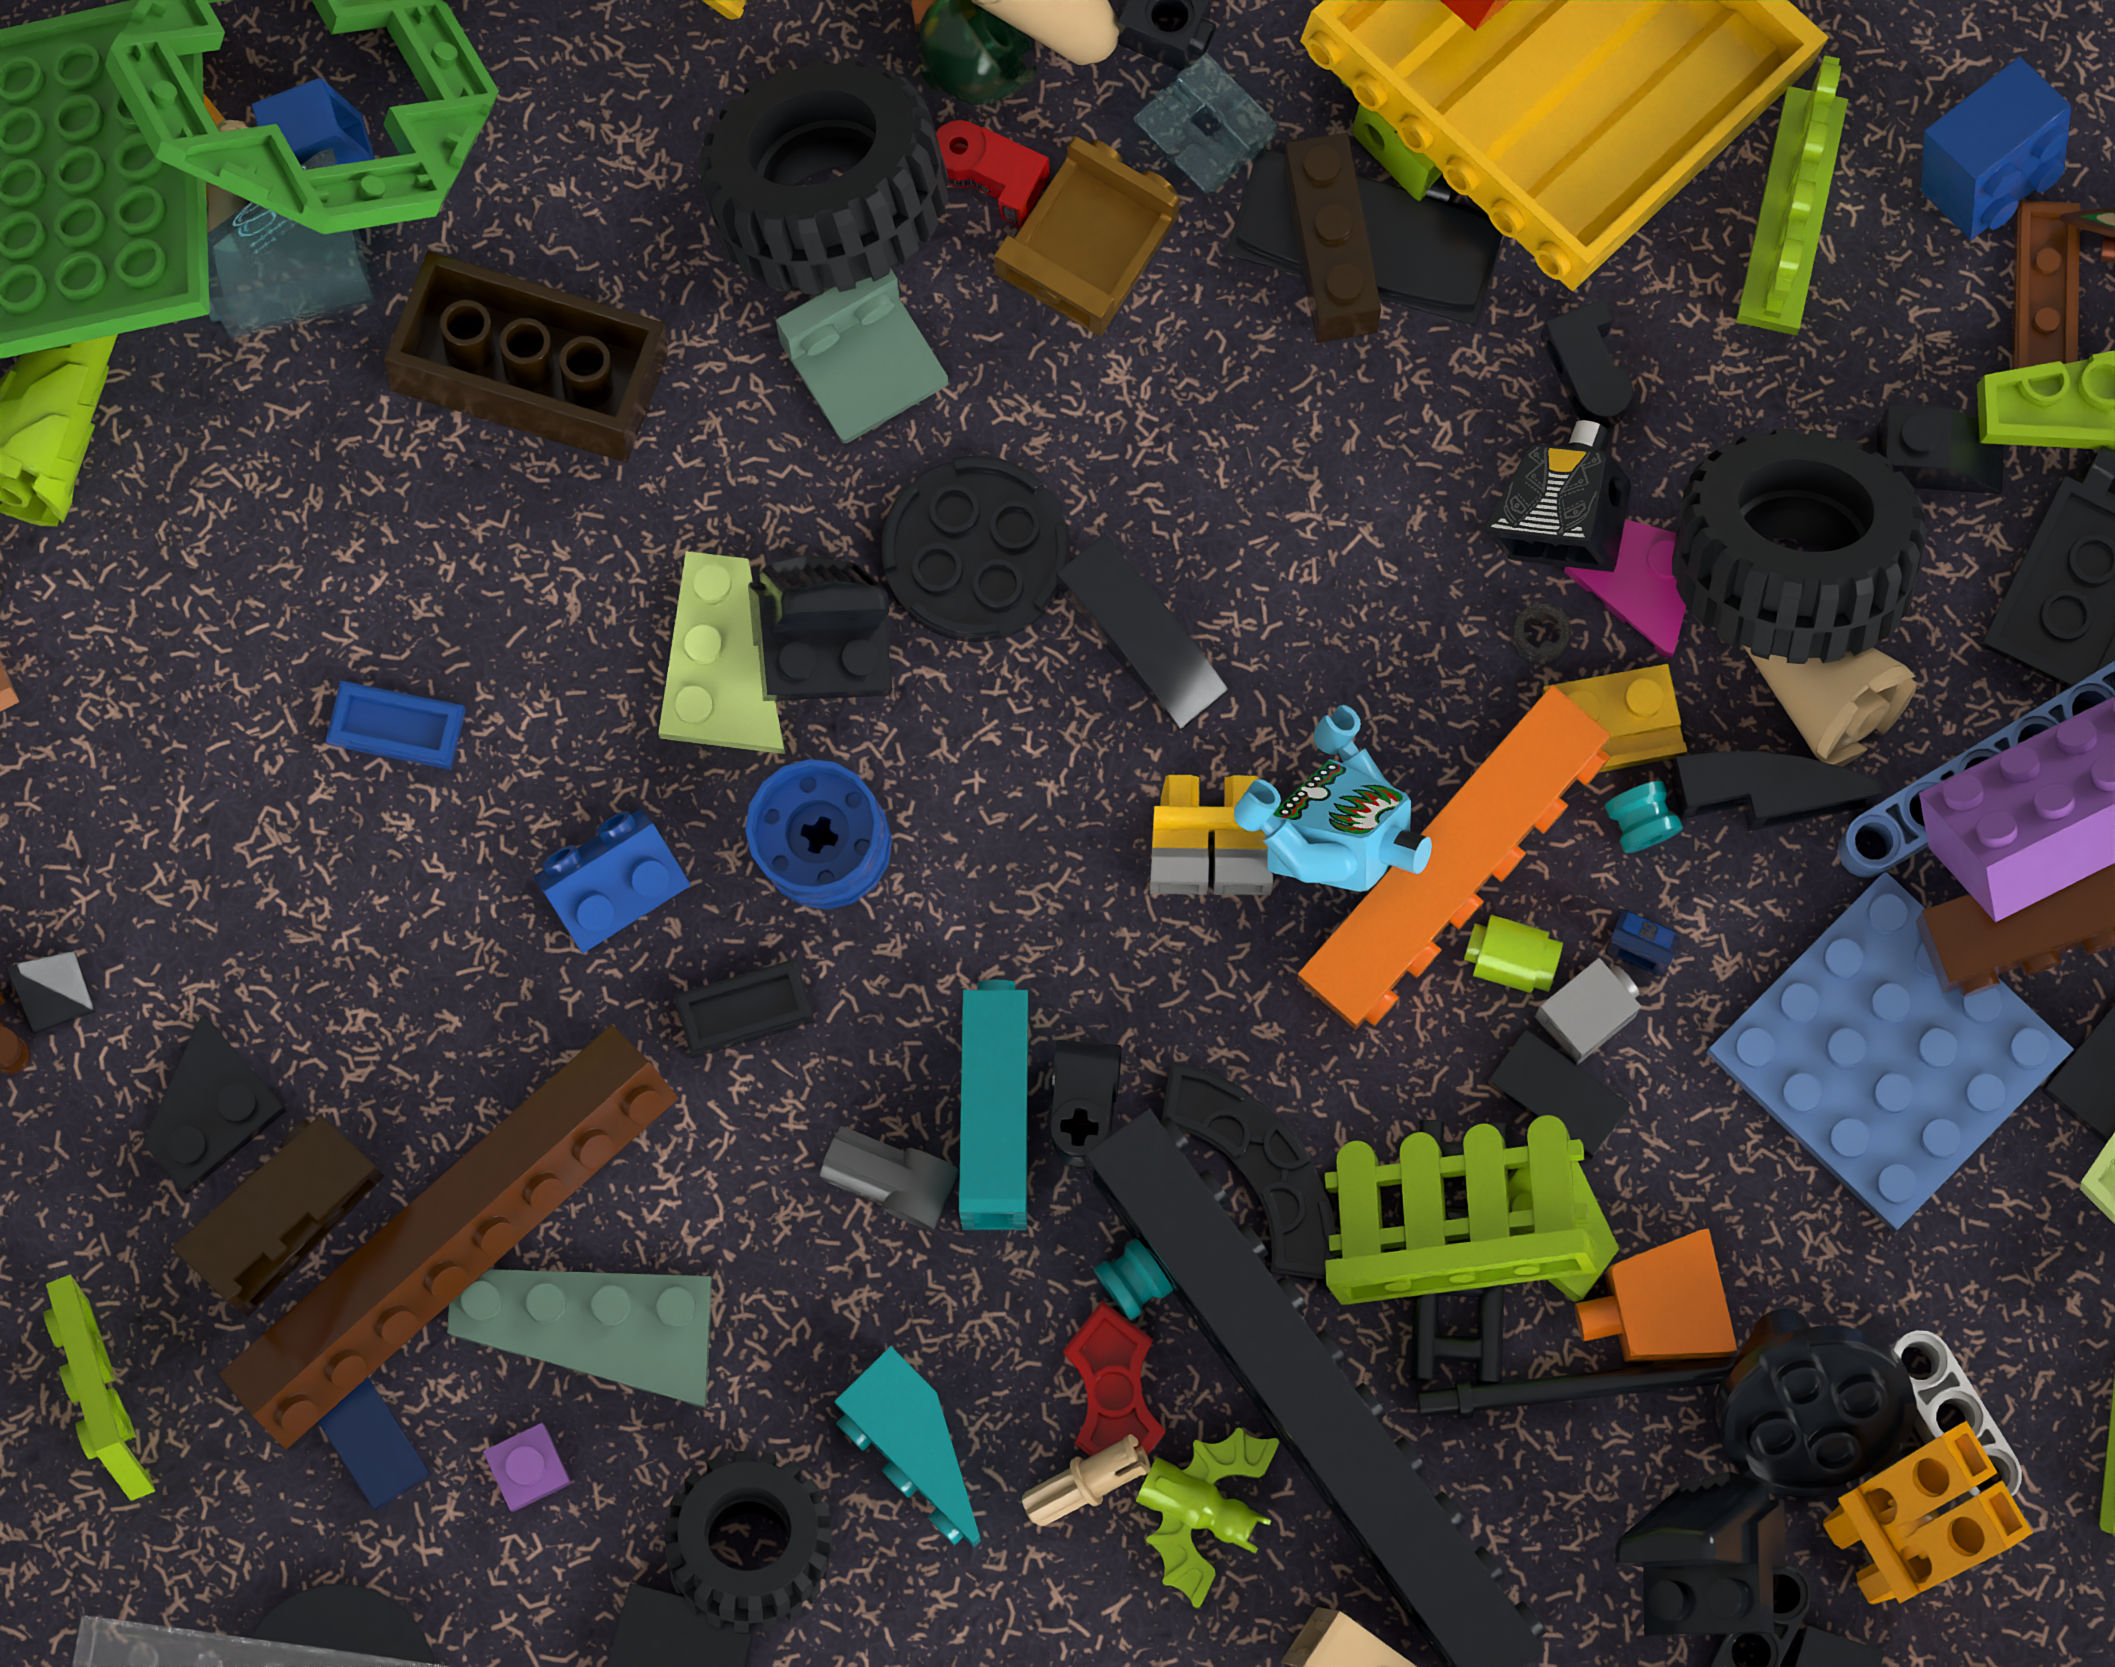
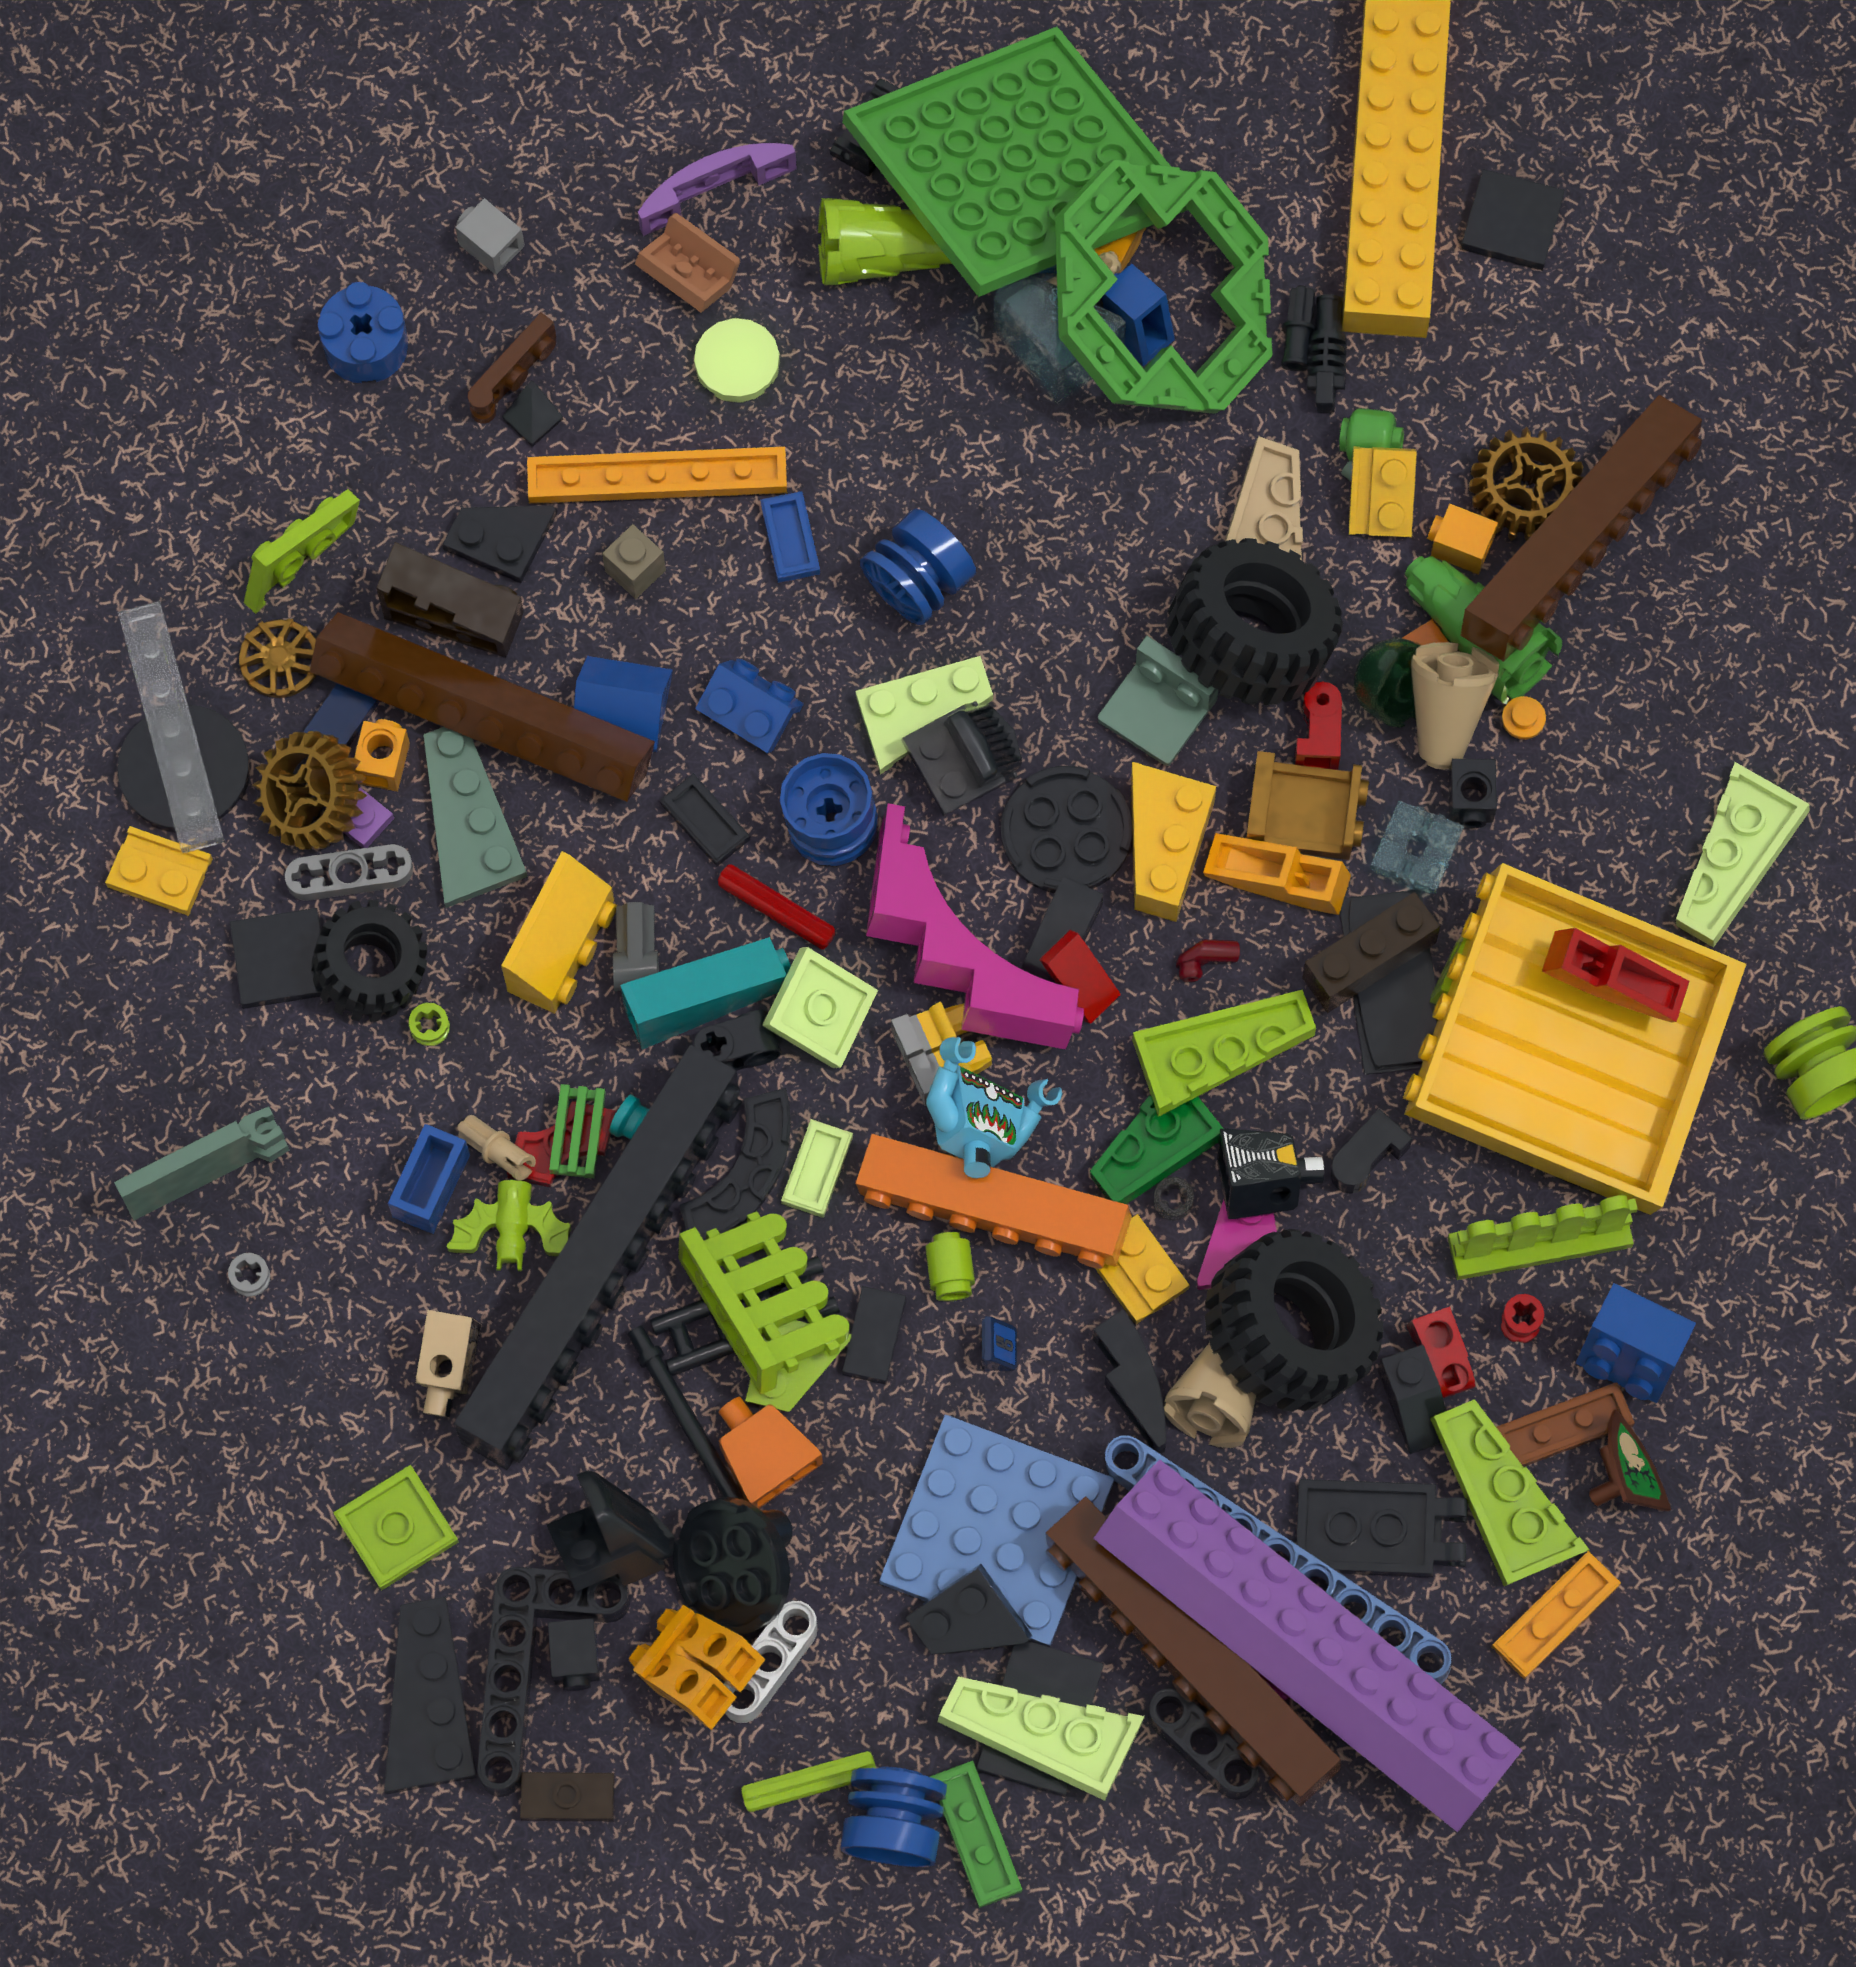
camera: 65 degrees right, 5 degrees down
dark brown brick [384,251,668,463] -> none
teal slope [834,1346,981,1548] -> none
light grey brick [1535,958,1642,1065] -> none
teal wheel [1604,780,1683,853] -> none
none -> pearl gold wheel [239,619,317,698]
none -> pearl gold gear [252,731,367,850]
none -> light grey beam [285,844,413,901]
none -> light orange brick [354,719,410,791]
none -> blue brick [388,1124,470,1234]
none -> lime bush [409,1003,450,1046]
none -> yellow slope [501,851,617,1014]
none -> light orange plate [527,447,787,504]
none -> bright green tile [549,1084,606,1179]
none -> blue slope [574,656,673,752]
none -> dark tan brick [602,524,666,599]
none -> yellowish green tile [694,318,780,403]
none -> red axle [718,864,835,949]
none -> yellowish green plate [762,947,878,1068]
none -> yellowish green tile [781,1119,853,1218]
none -> blue wheel [860,508,976,626]
none -> dark pink arch [866,803,1084,1050]
none -> black wing [905,1564,1032,1655]
none -> red tile [1039,930,1121,1024]
none -> green wing [1090,1095,1224,1204]
none -> yellow wedge [1131,762,1216,922]
none -> lime wing [1132,989,1316,1117]
none -> dark red arm [1176,939,1240,982]
none -> light orange slope [1203,833,1351,915]
none -> tan wing [1225,436,1303,560]
none -> red leg [1406,1307,1475,1399]
none -> red bush [1501,1294,1544,1343]

